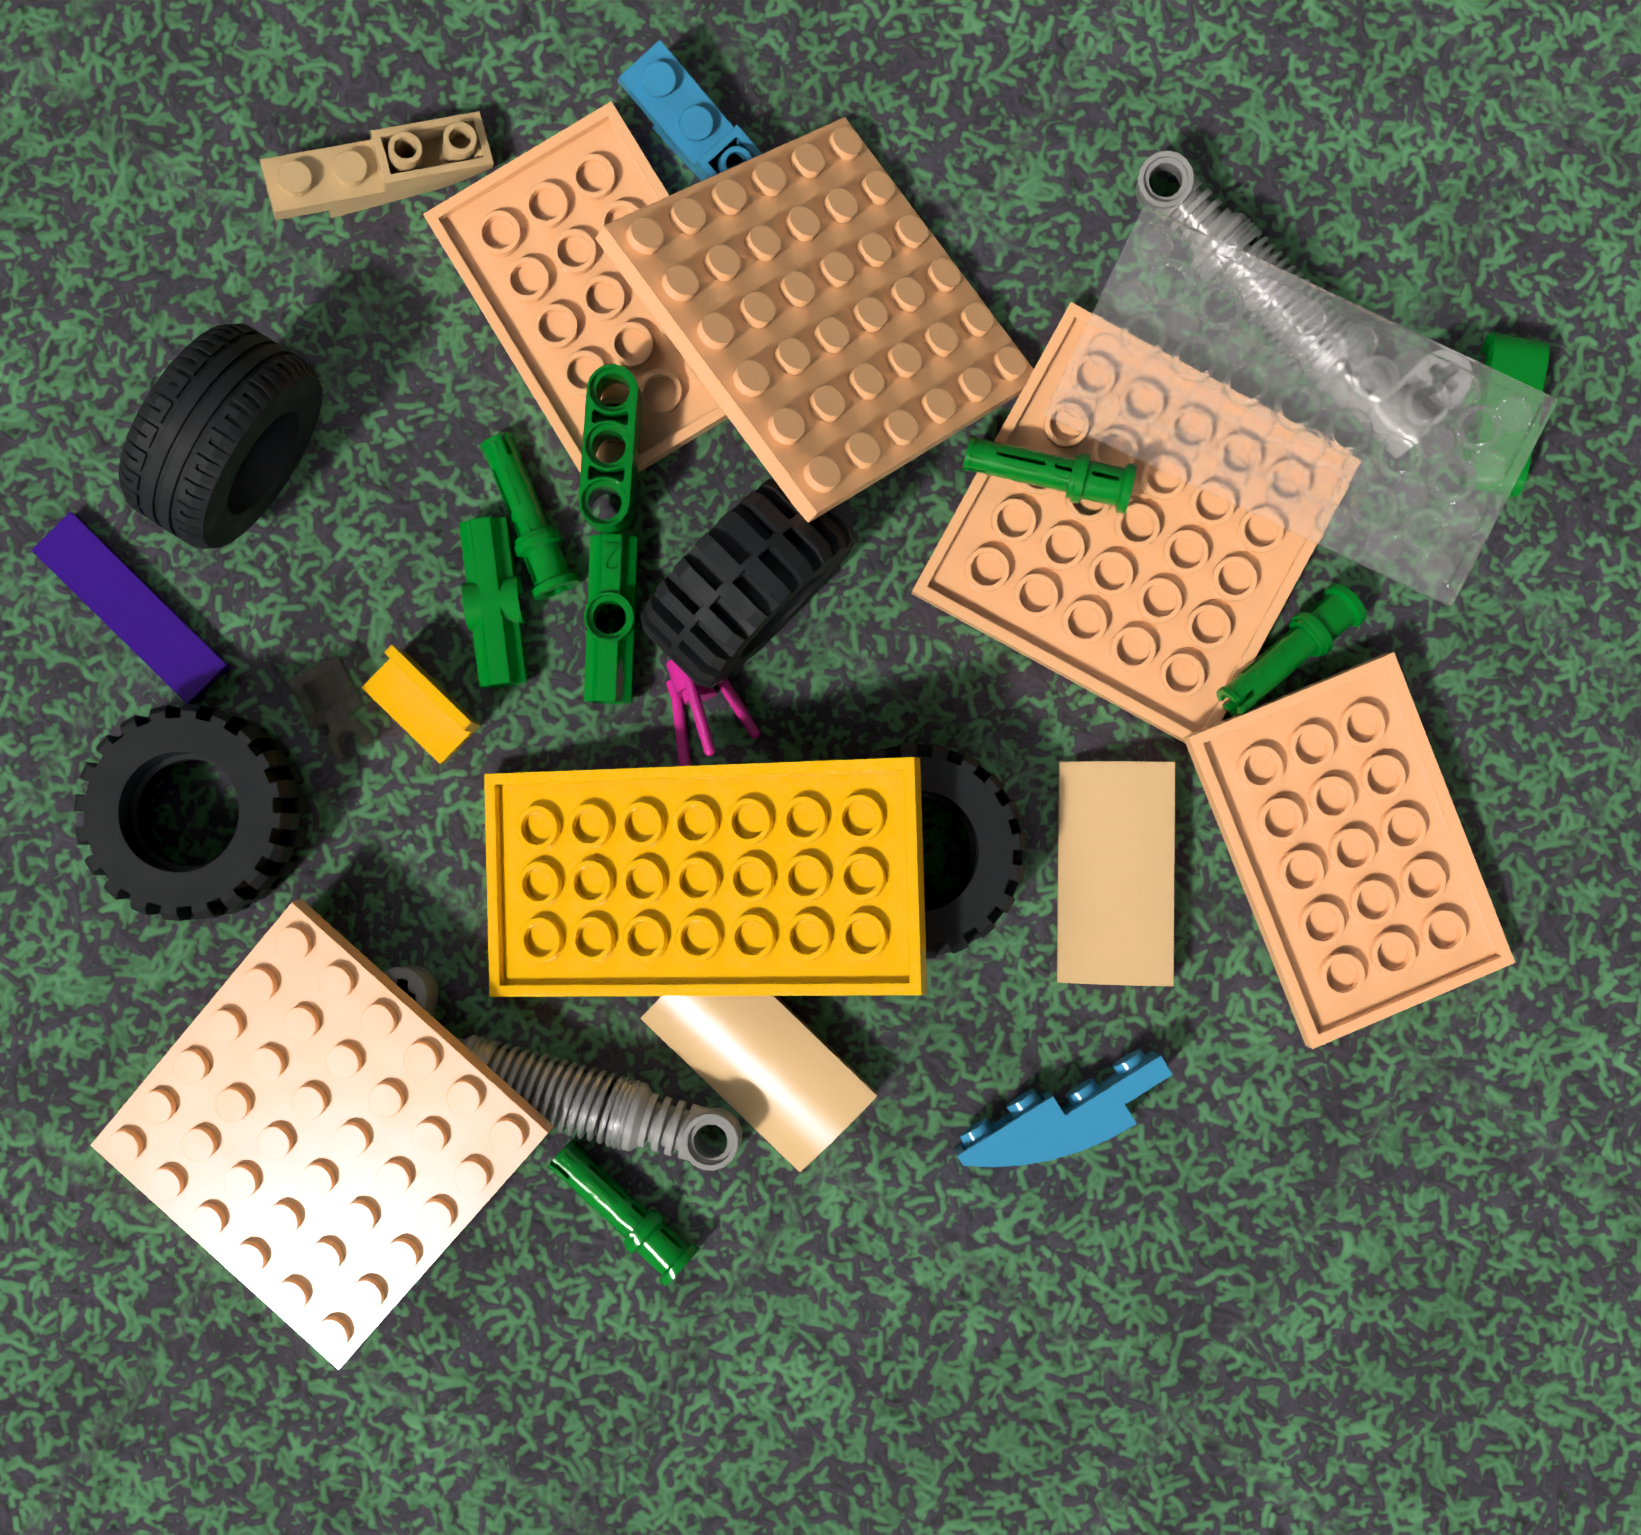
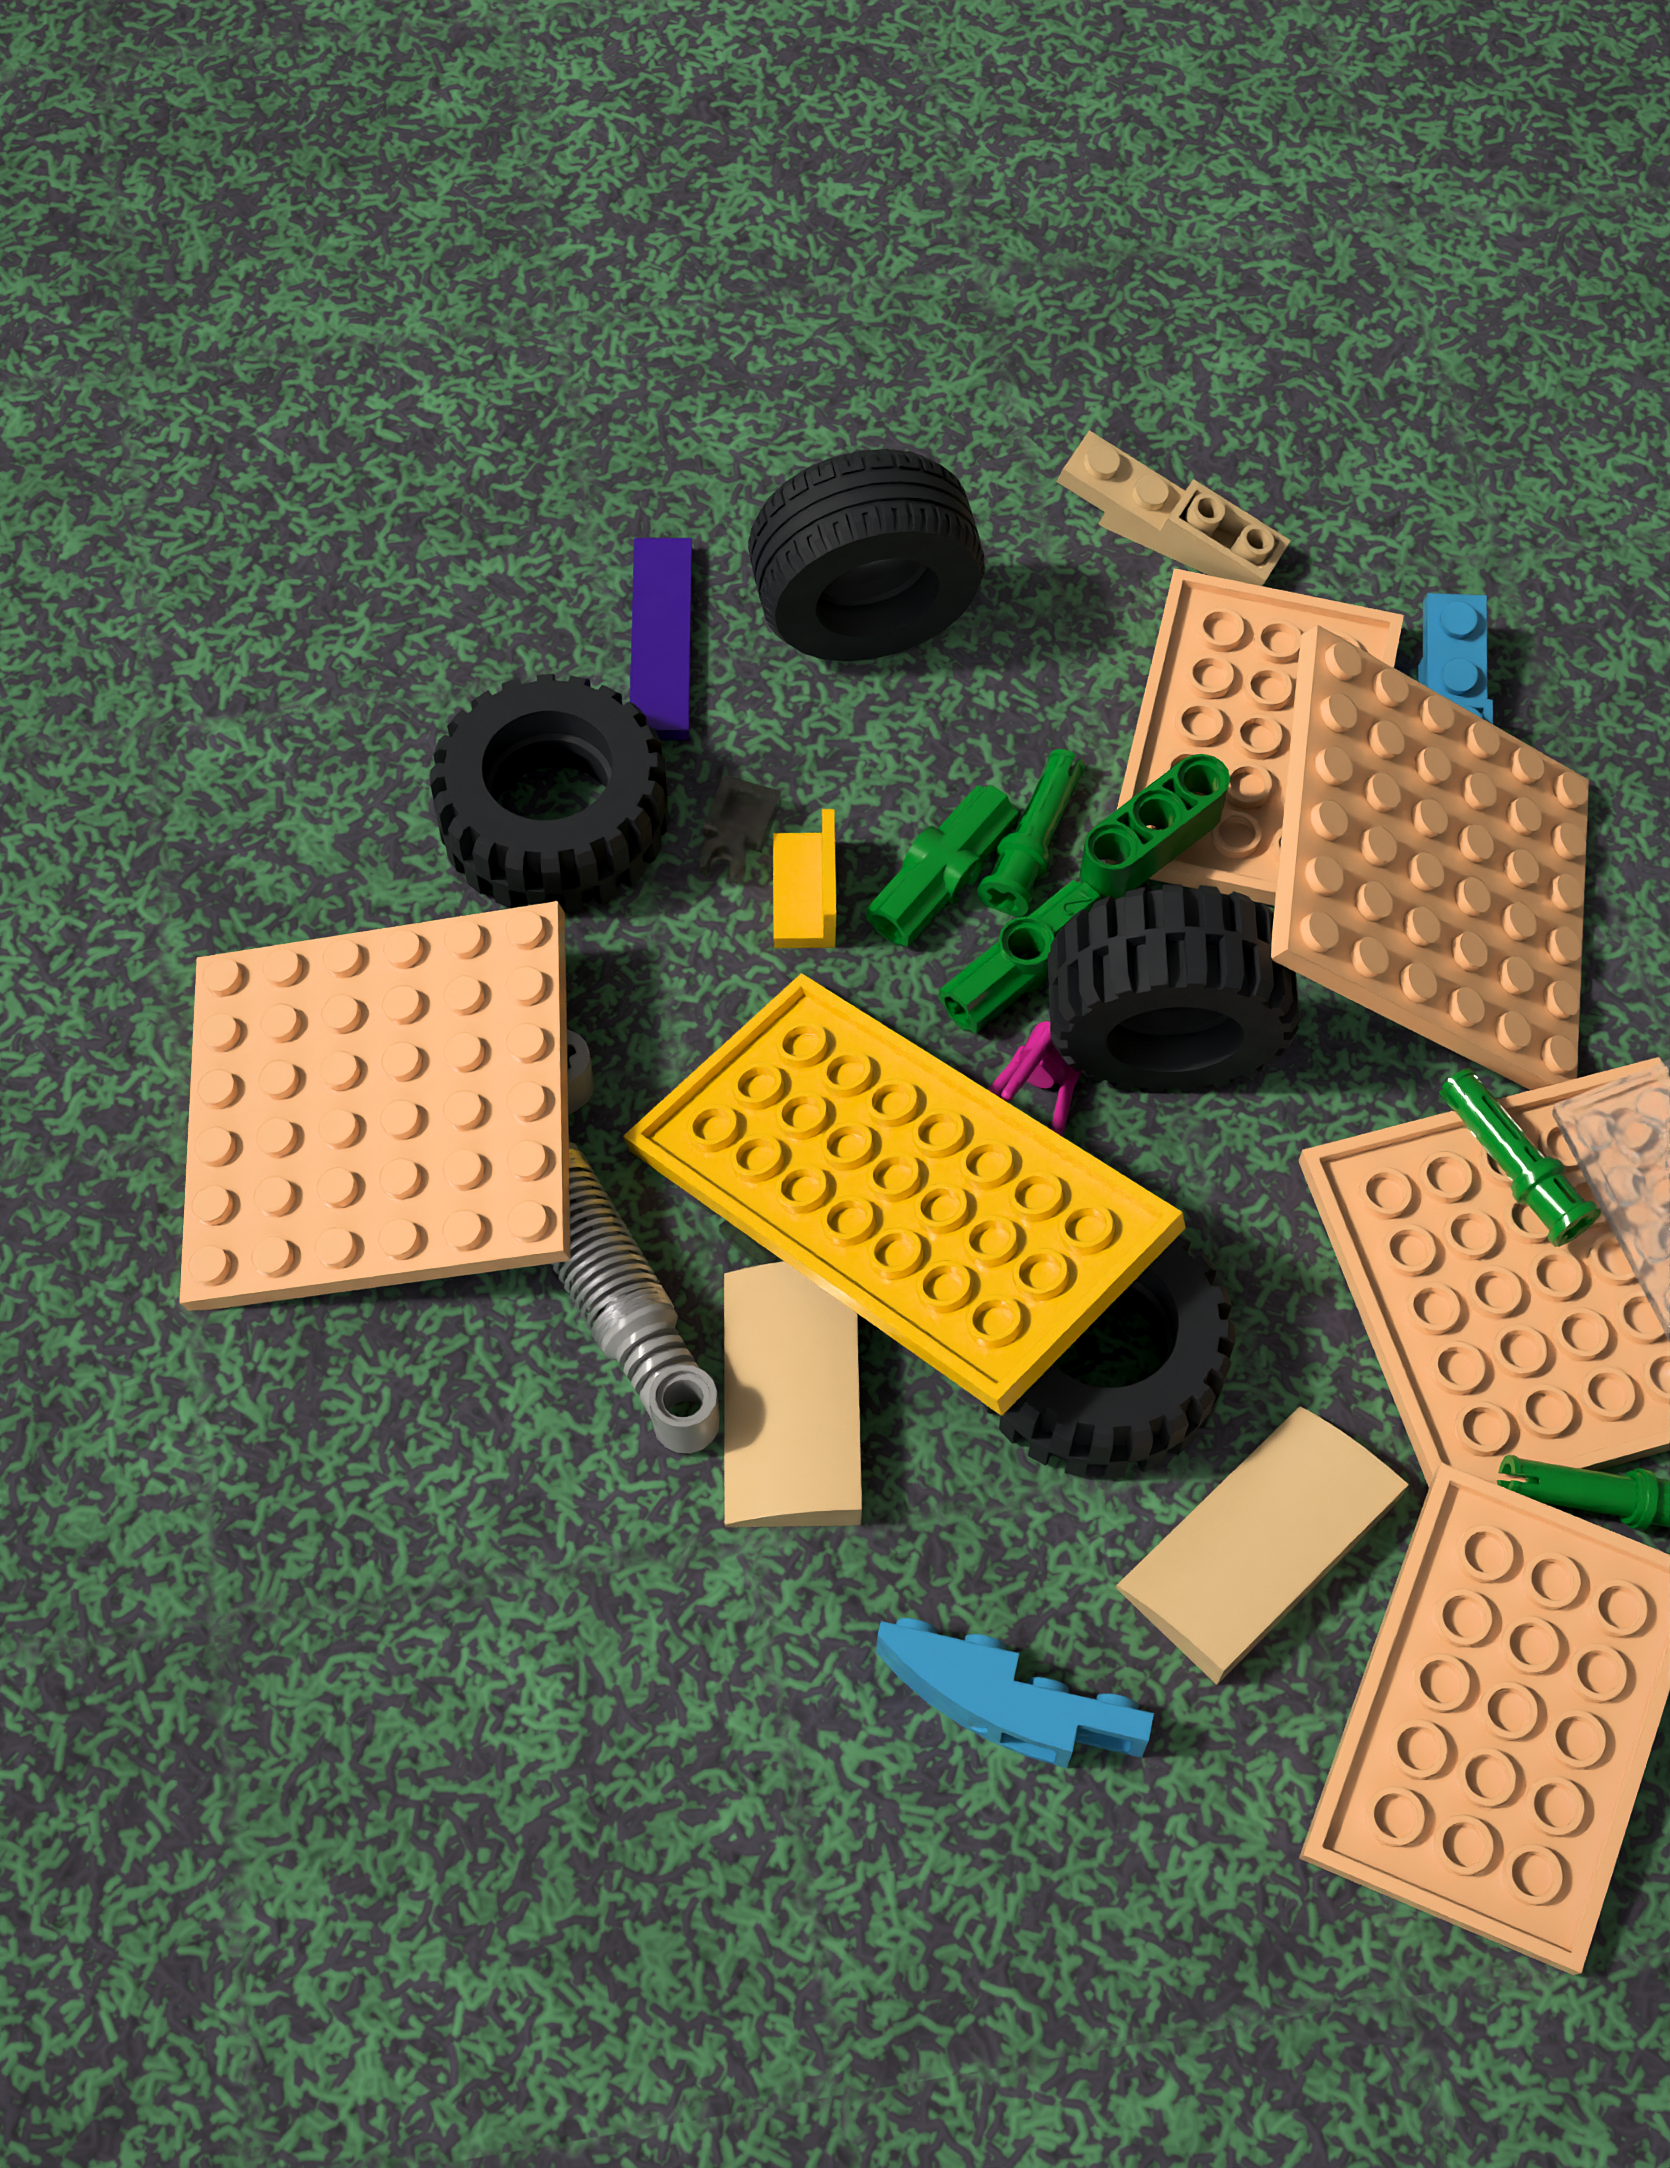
camera: 45 degrees right, 25 degrees down
green pin [547,1140,700,1287] -> none

